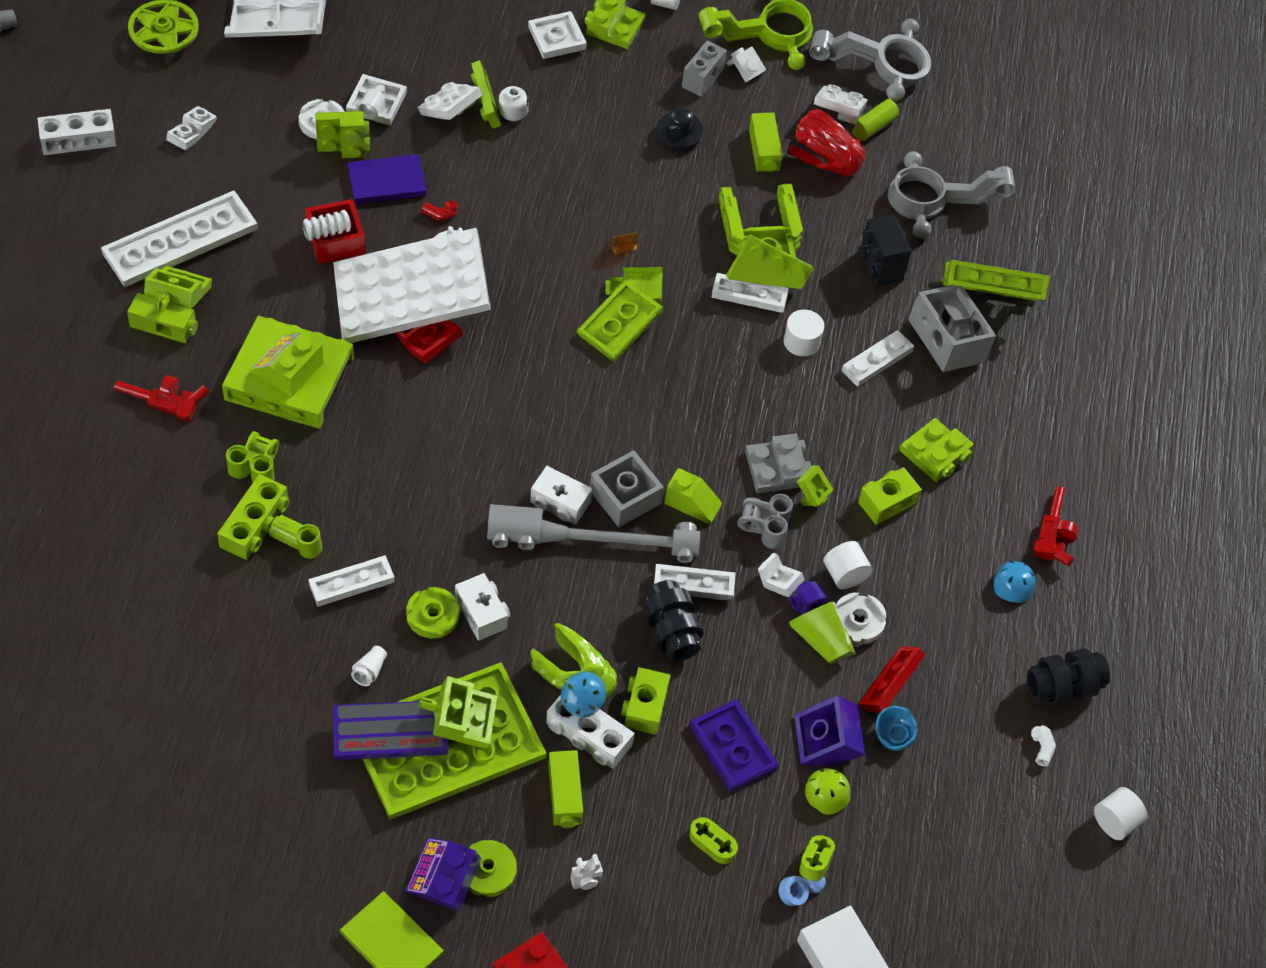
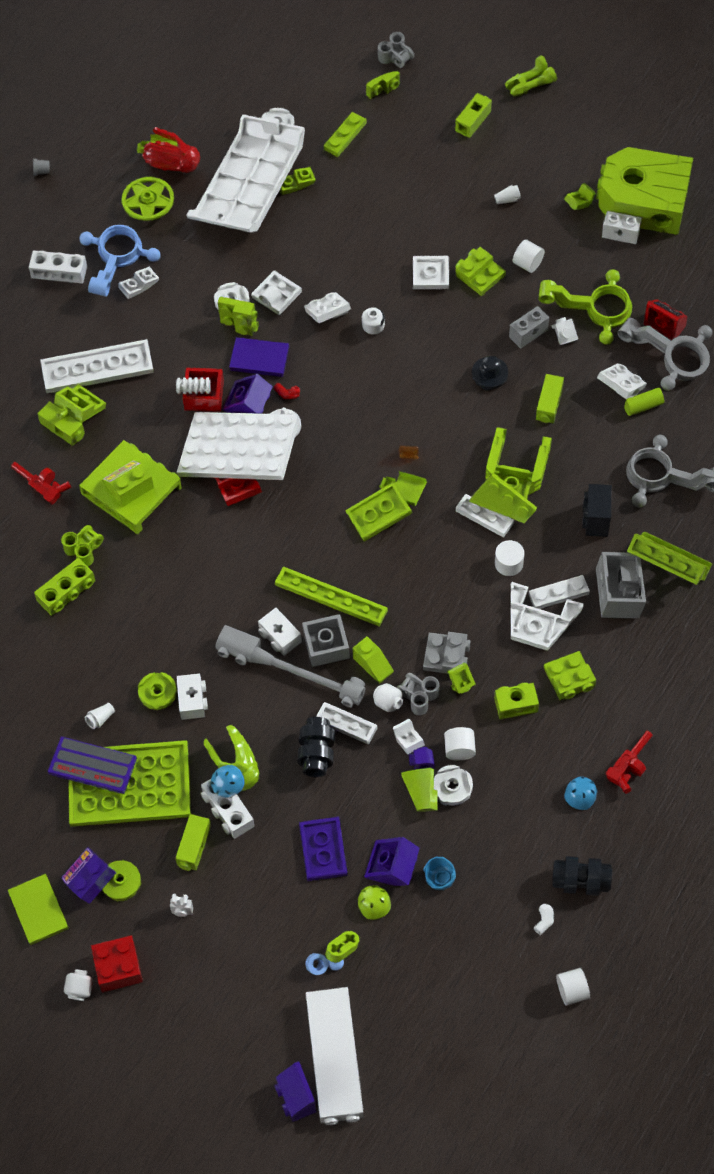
camera: 30 degrees right, 5 degrees up
lime piece [269,515,323,559] -> none
white plate [308,556,395,607] -> none
lime plate [418,676,497,749] -> none
lime plate [470,60,501,129] -> none
lime brick [621,667,670,735] -> none
lime beam [689,817,738,864] -> none
red hair [787,109,866,178] -> none
red plate [859,646,925,713] -> none
none -> light blue piece [79,225,160,297]
none -> dark purple slope [222,374,273,414]
none -> lime plate [275,567,388,627]
none -> white head [373,683,403,712]
none -> white wing [511,582,583,651]
none -> red slope [644,299,688,340]

